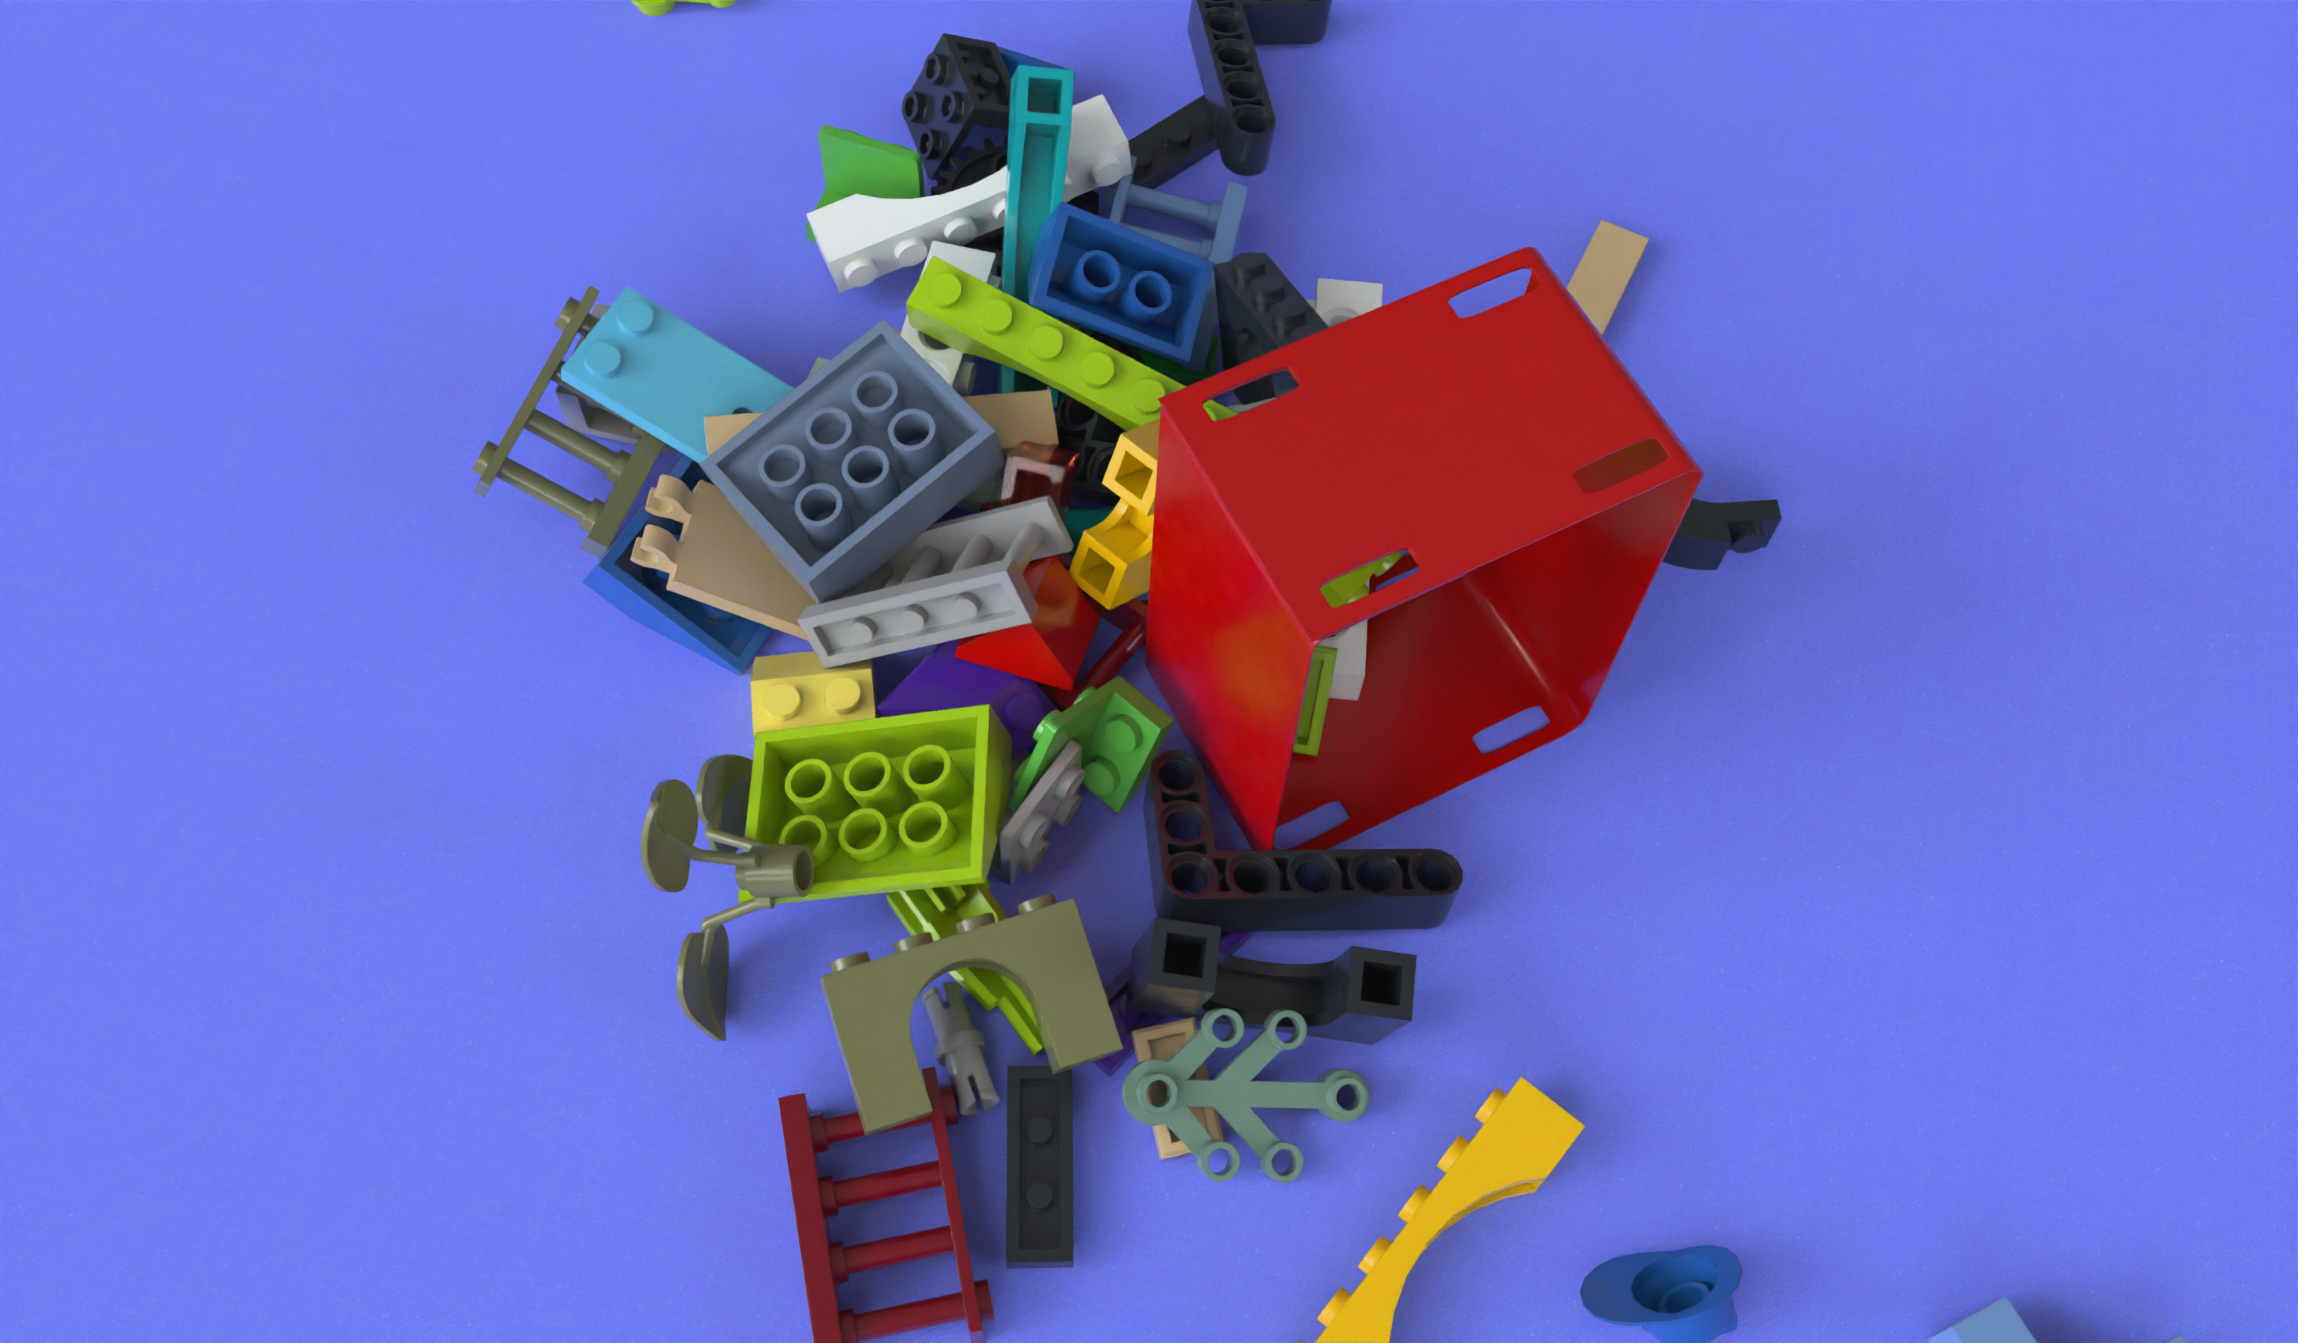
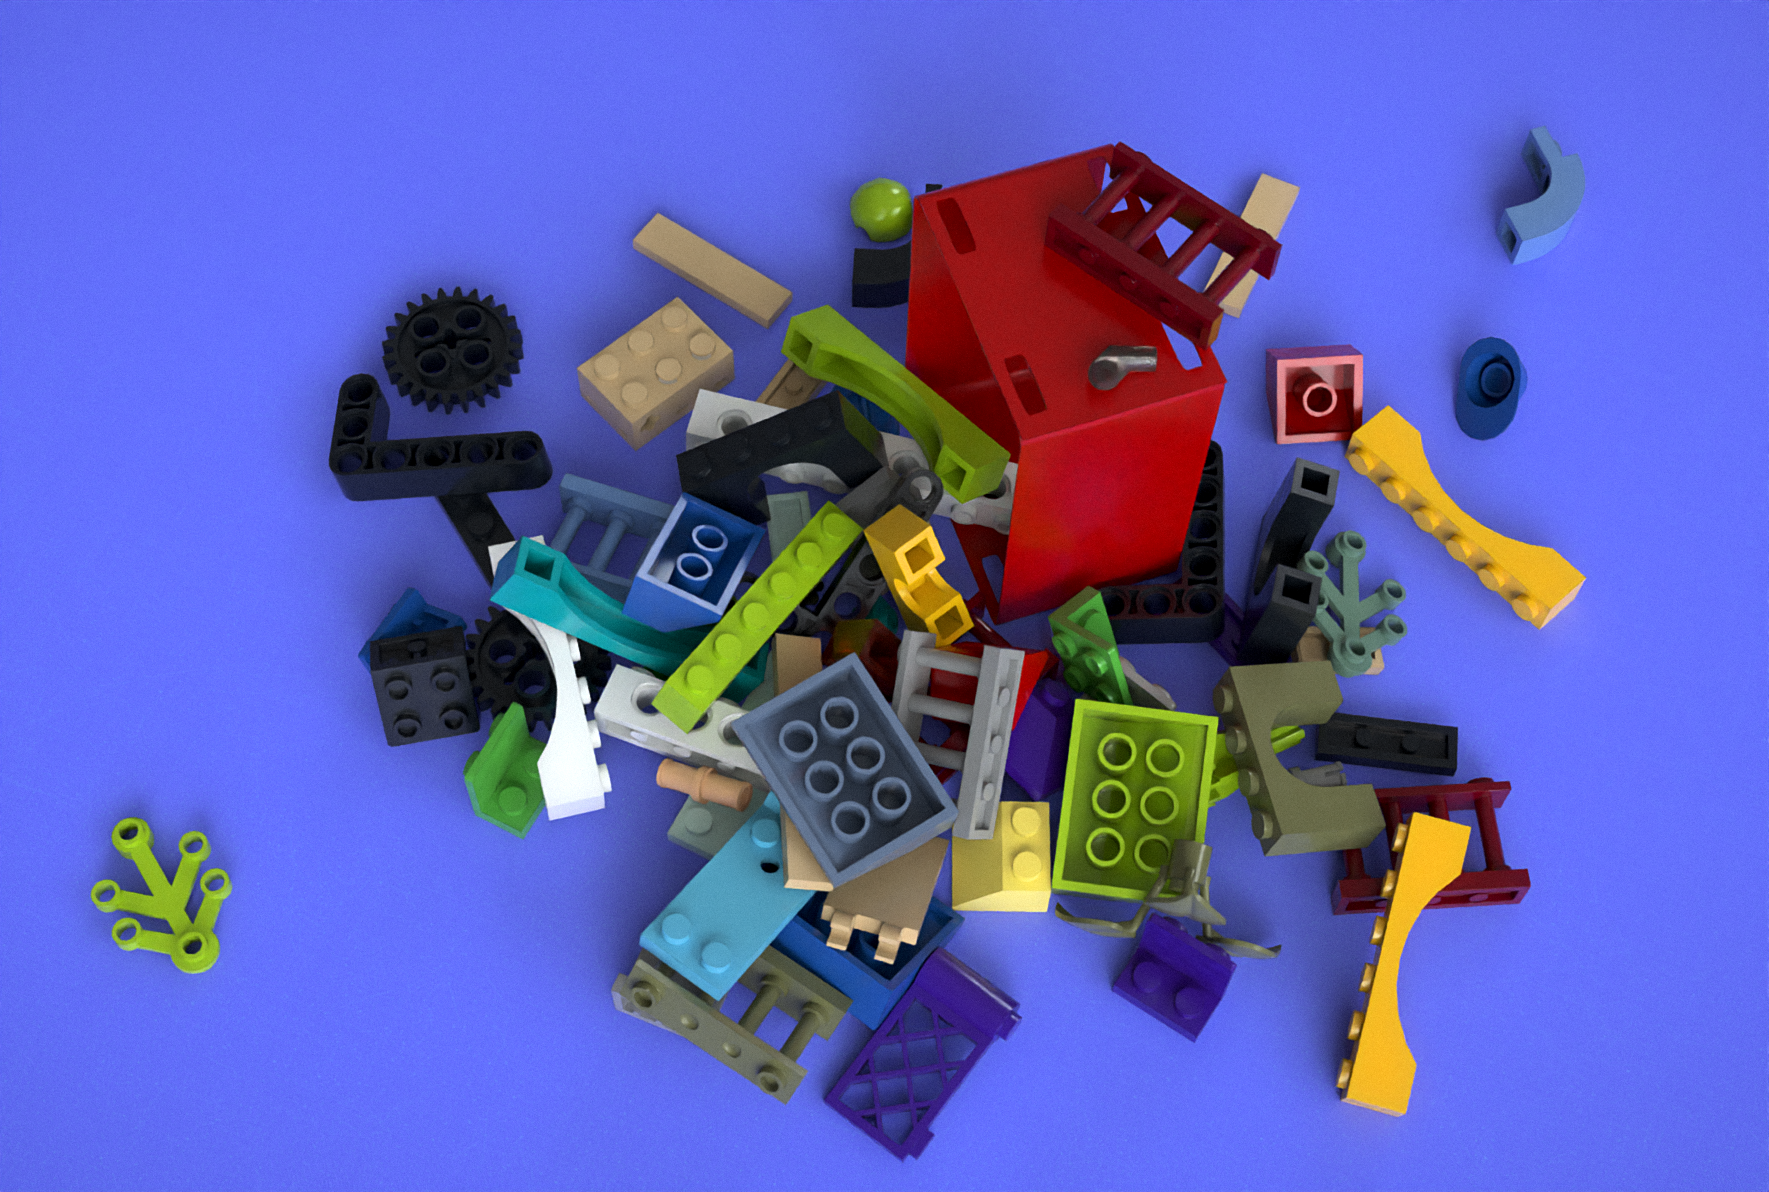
camera: 80 degrees left, 0 degrees up
none -> black gear [382,287,524,415]
none -> tan piece [577,296,735,451]
none -> dark purple piece [823,947,1023,1163]
none -> lime hair [850,177,913,242]
none -> dark red fence [1045,141,1282,351]
none -> clear smoke arm [1088,345,1157,390]
none -> dark purple bracket [1112,913,1237,1043]
none -> tan tile [1203,173,1300,318]
none -> slope [1266,344,1363,444]
none -> yellow arch [1335,812,1471,1117]

